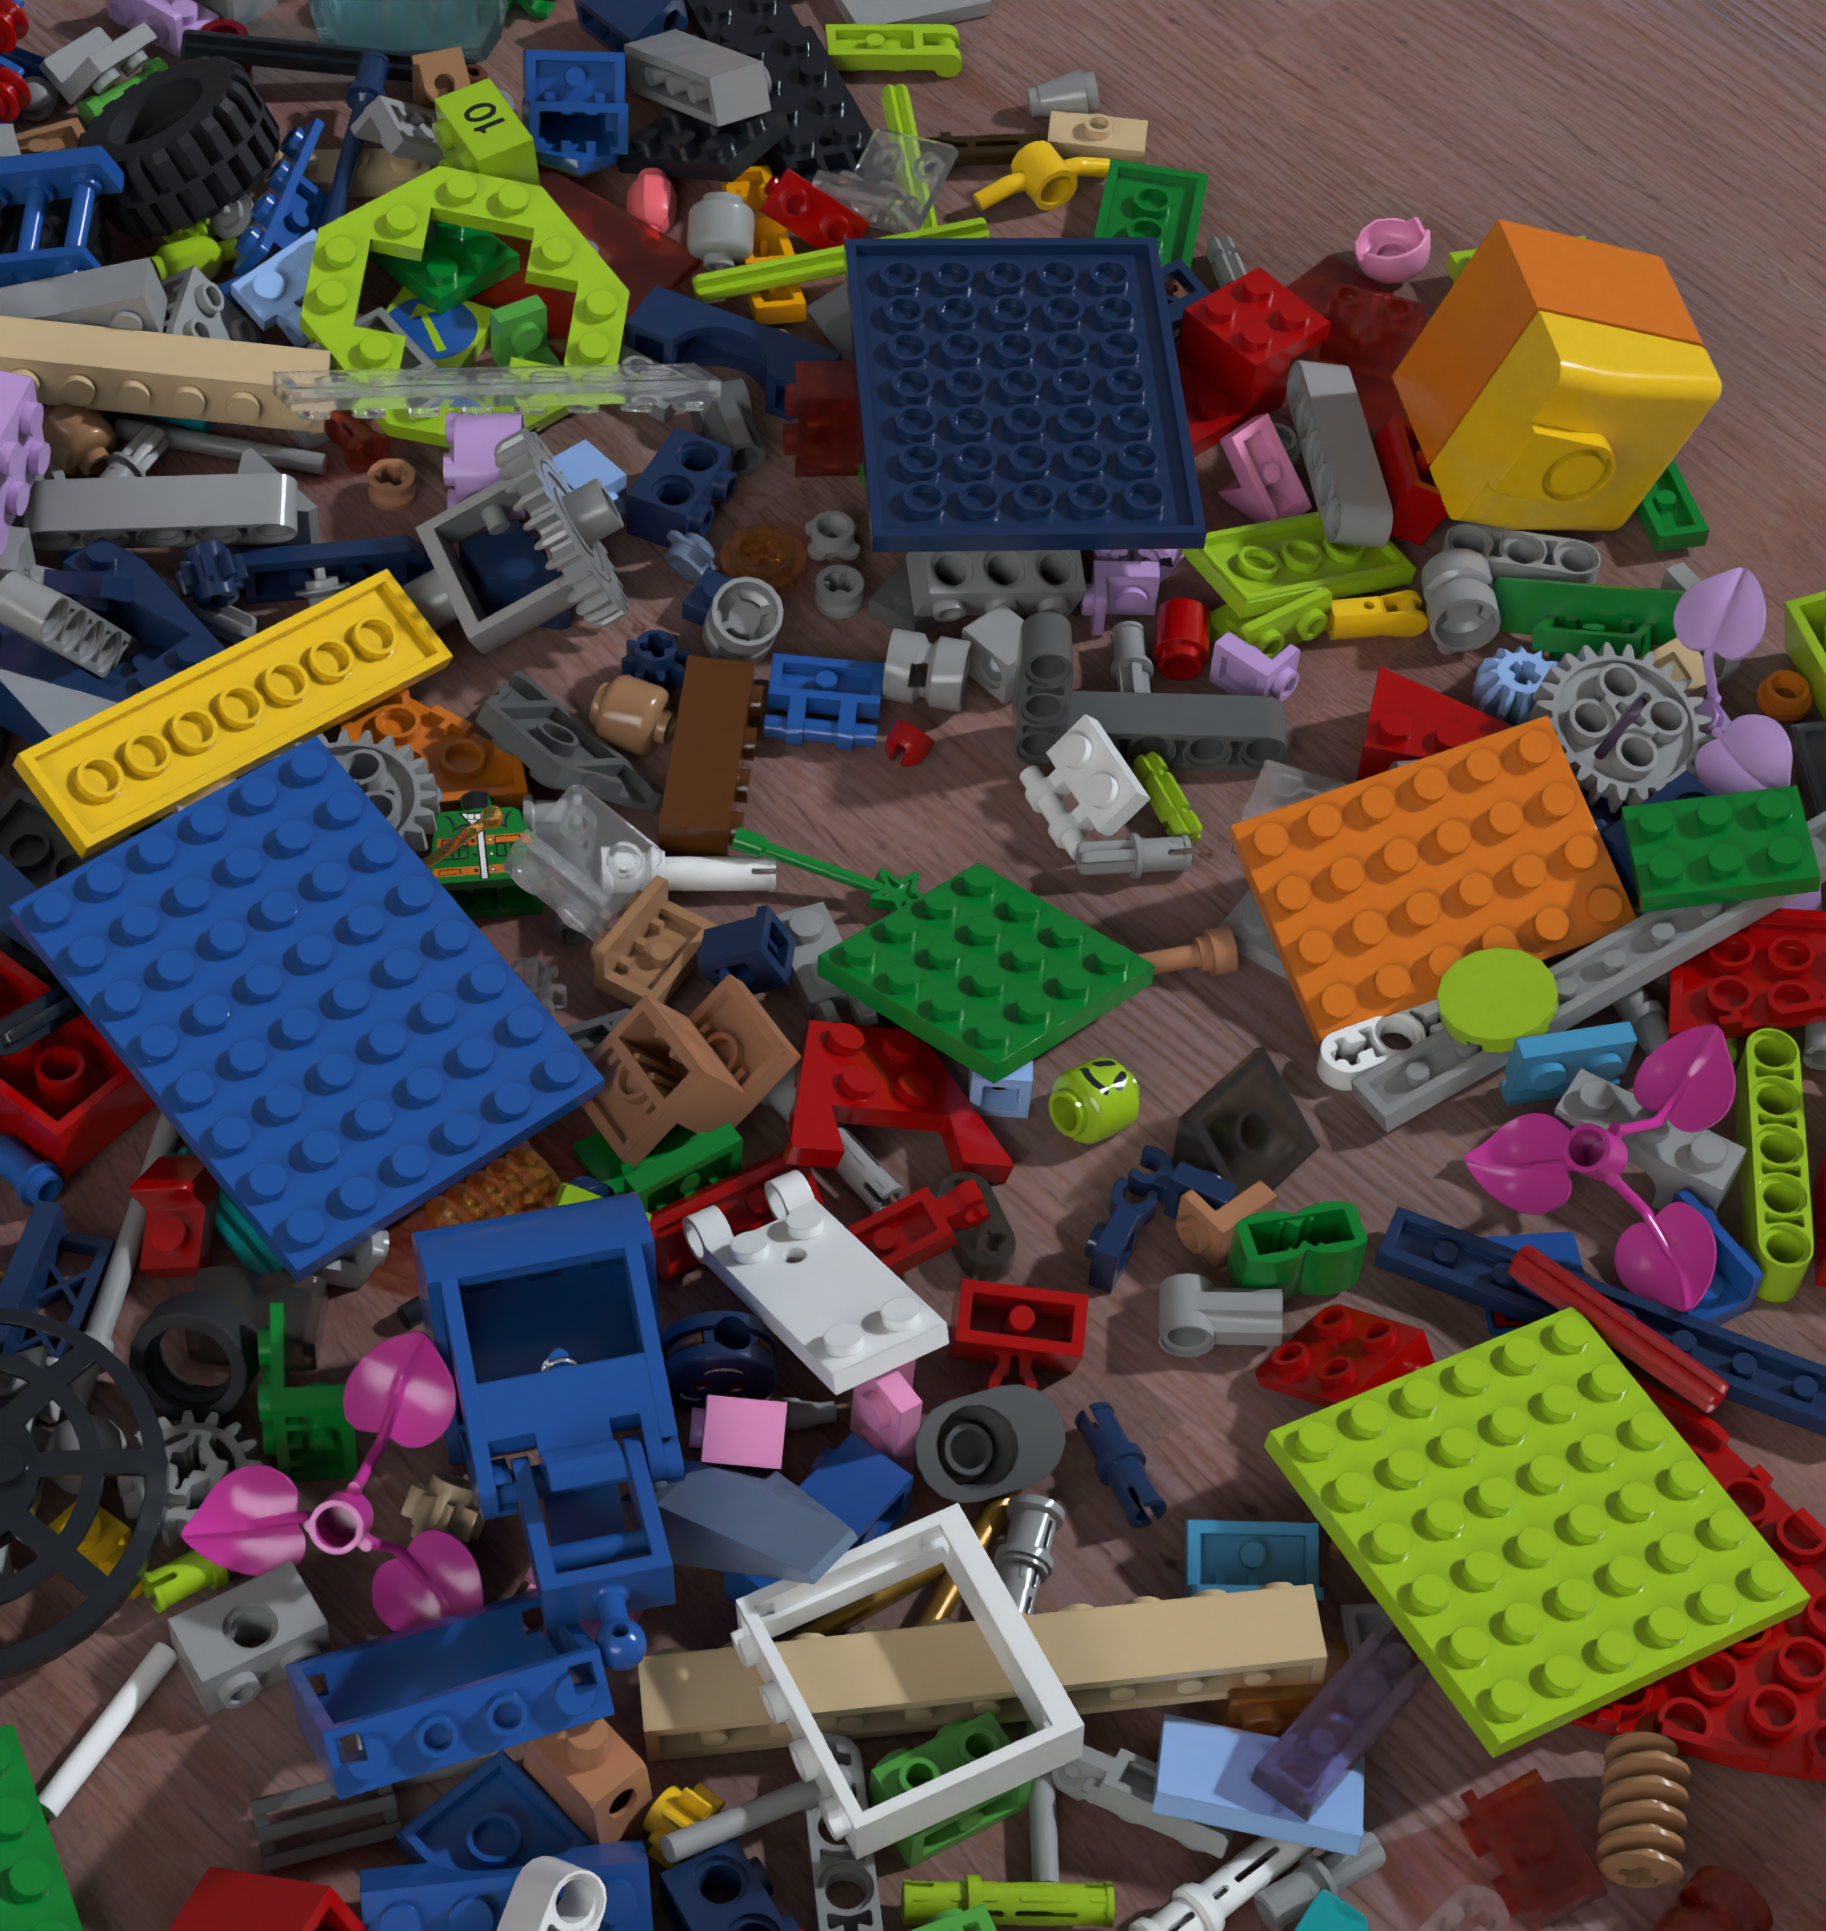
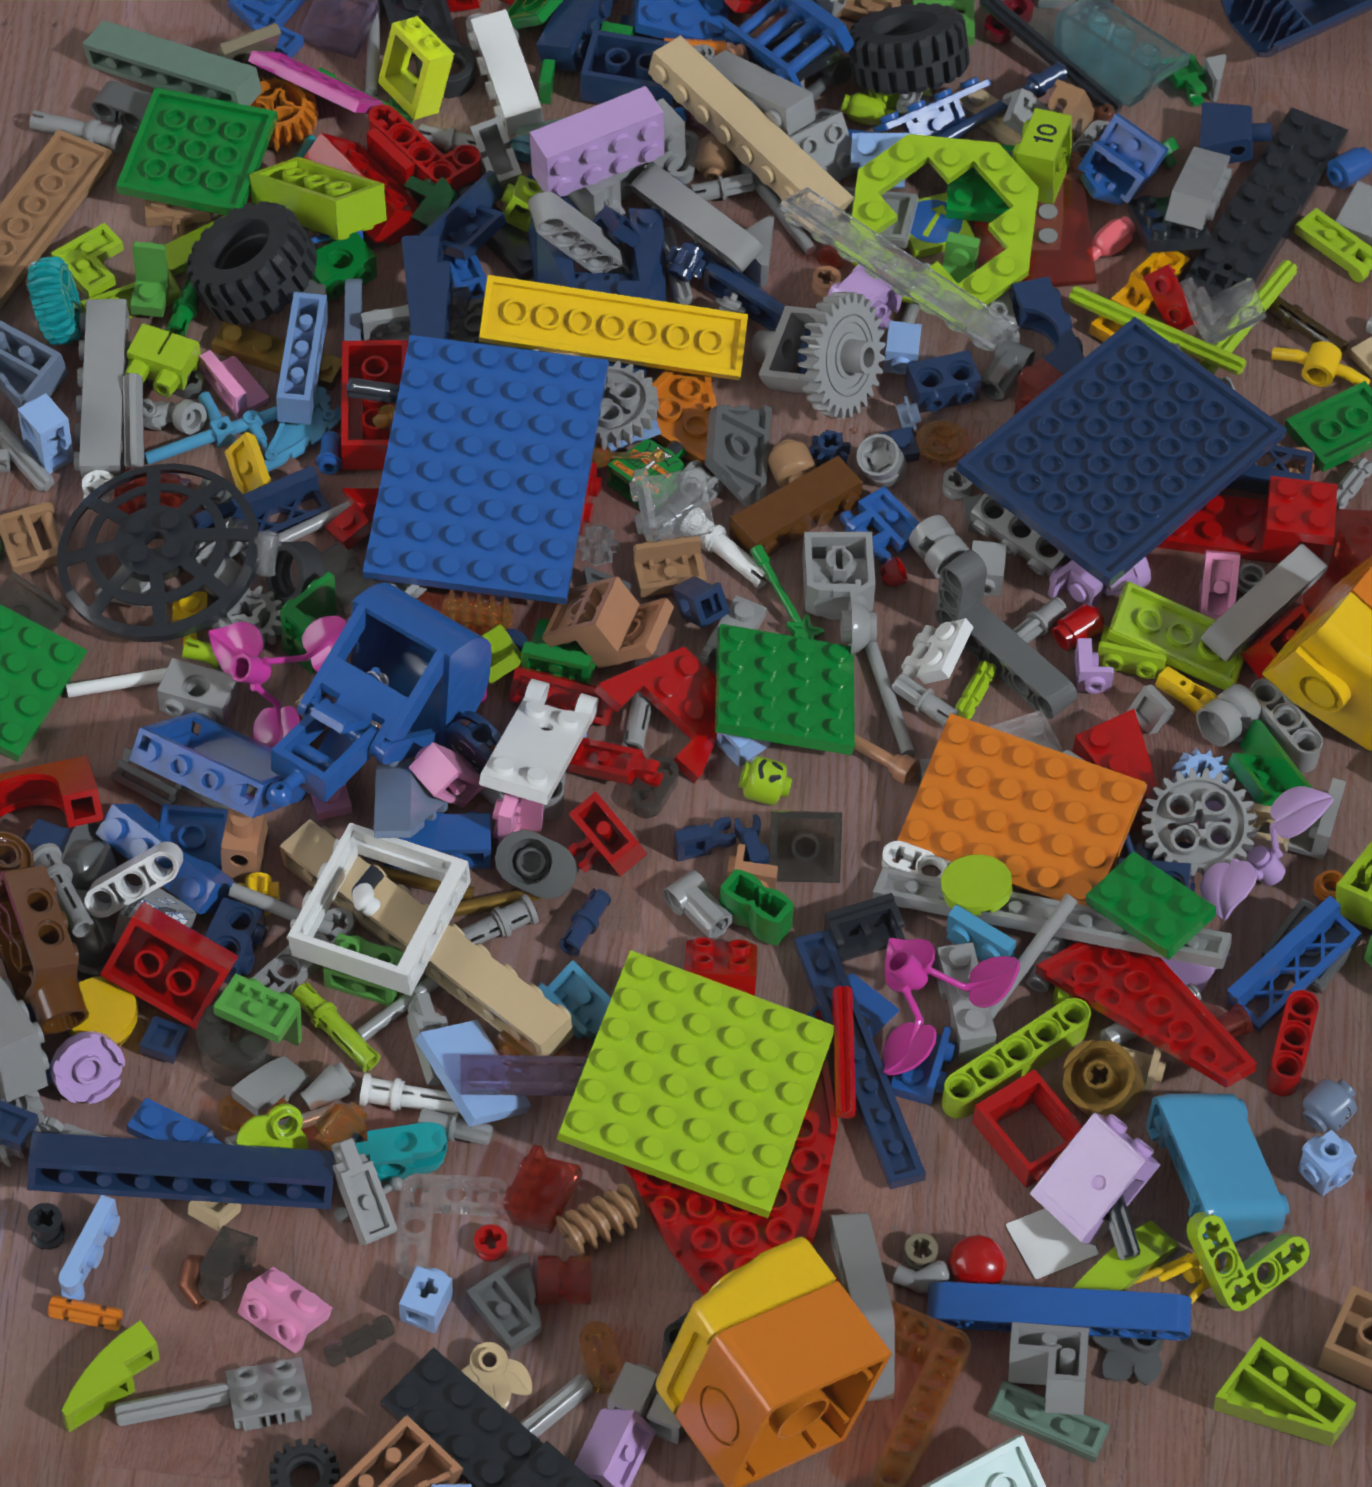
camera: 50 degrees right, 5 degrees up
light grey head [687,191,755,271] -> none
none -> clear pin [254,531,282,576]
none -> white arm [351,865,384,916]
none -> clear yellow hand [372,404,395,429]
none -> light grey brick [802,532,877,654]
none -> black hinge [823,893,905,962]
none -> light grey bar [864,641,915,756]
none -> light grey bar [990,893,1078,1019]
none -> light grey tile [1127,685,1176,735]

